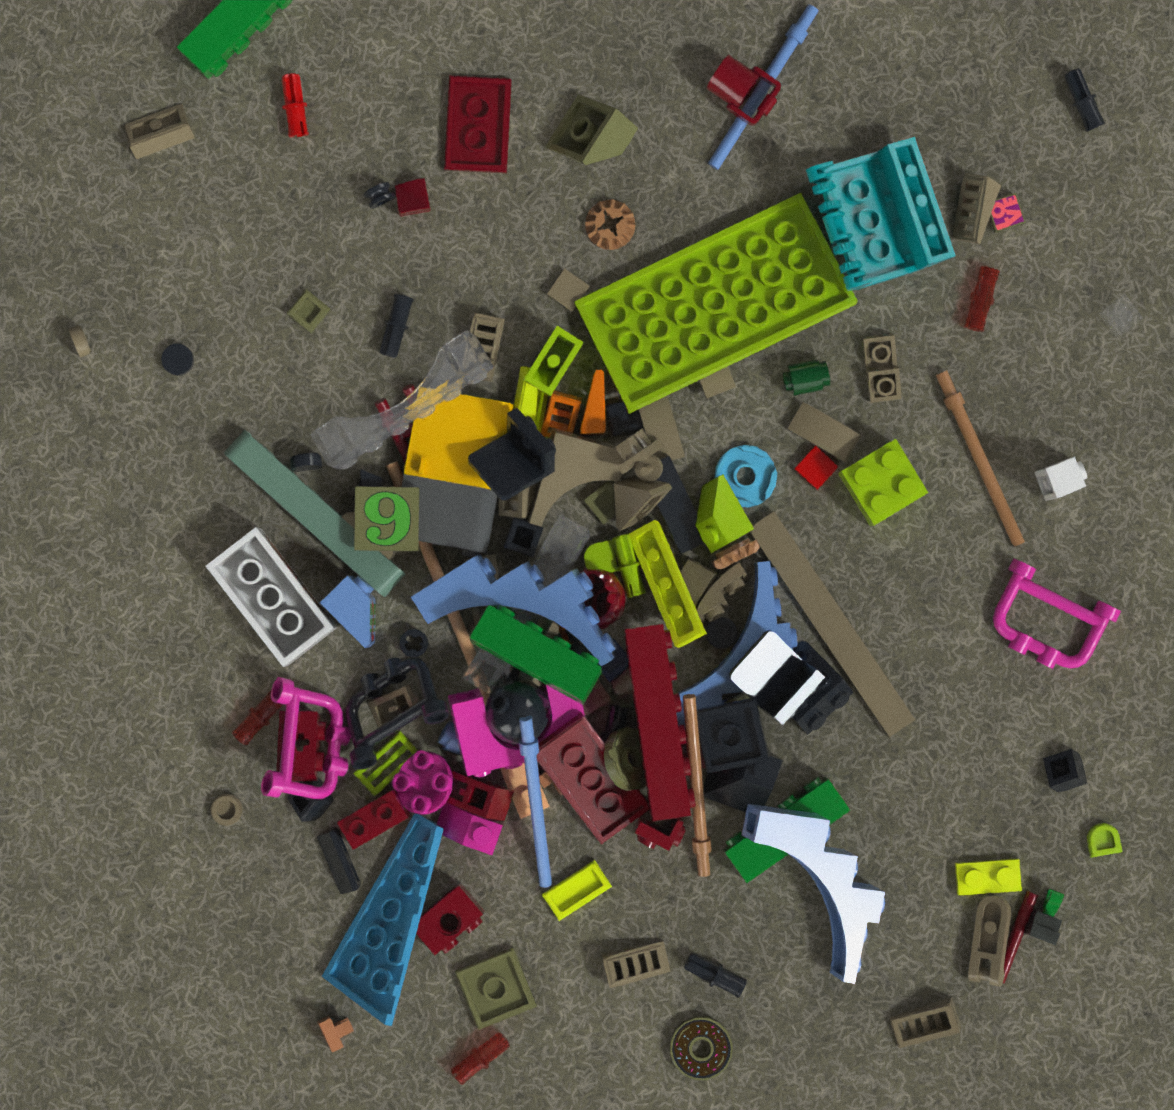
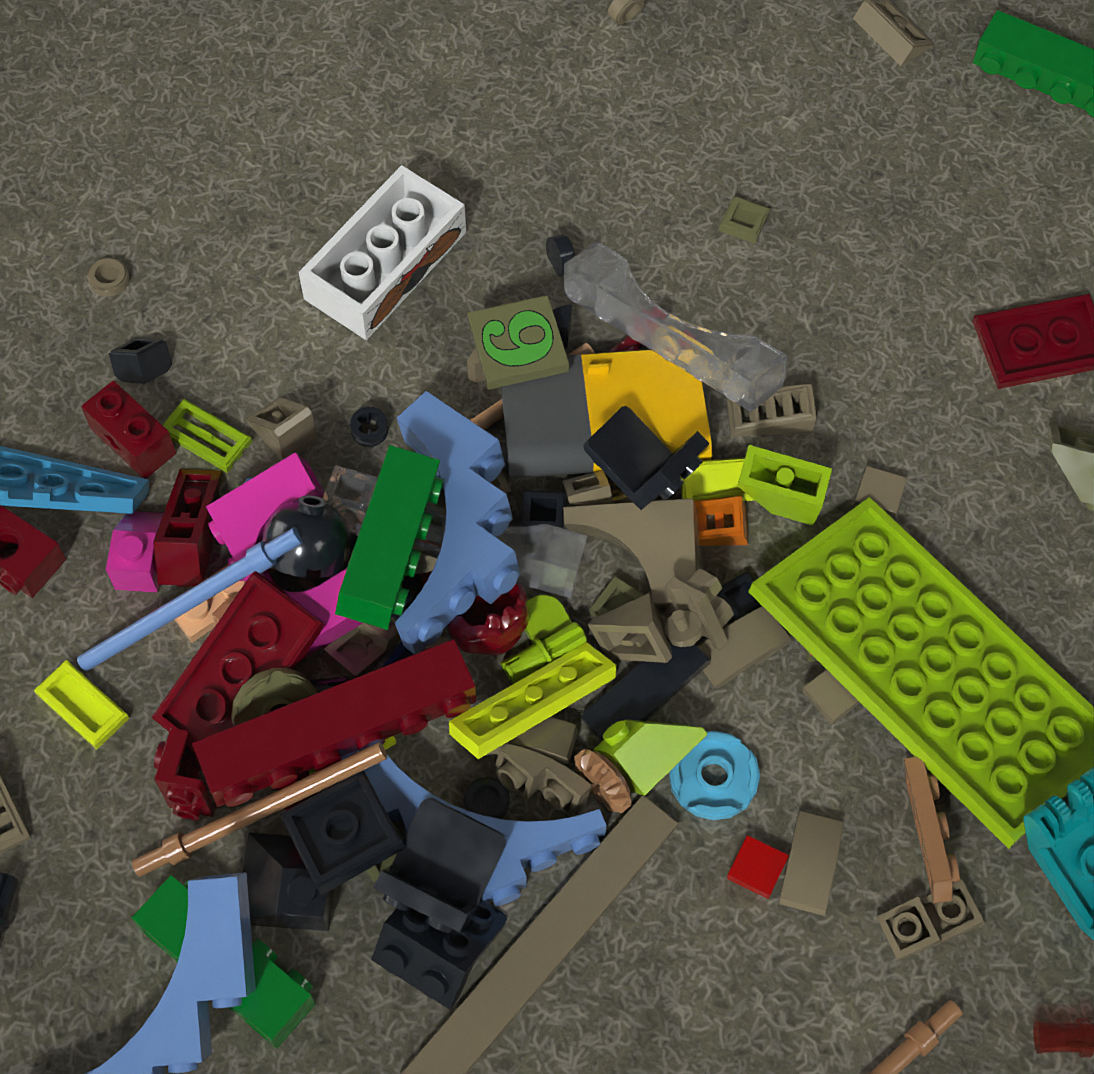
camera: 75 degrees right, 25 degrees down
black tile [161,344,194,376] -> none
sand green beam [224,429,406,597] -> none
clear red axle [232,689,283,746] -> none
dark pink bar [261,677,351,799] -> none
dark red brick [276,711,326,781] -> none
red axle [282,73,309,138] -> none
black slope [317,828,361,894] -> none
medium blue slope [320,576,375,648] -> none
black bar [346,658,449,770] -> none
black bush [364,182,396,209] -> none
black axle [379,294,414,358] -> none
dark pink dish [392,750,453,815] -> none
dark red slope [395,177,431,217] -> none
orange slope [580,370,606,436] -> none
medium nougat gear [585,199,635,250] -> none
dark green brick [782,359,830,396] -> none
lime brick [838,439,929,527] -> none
none -> medium nougat plate [904,757,960,903]

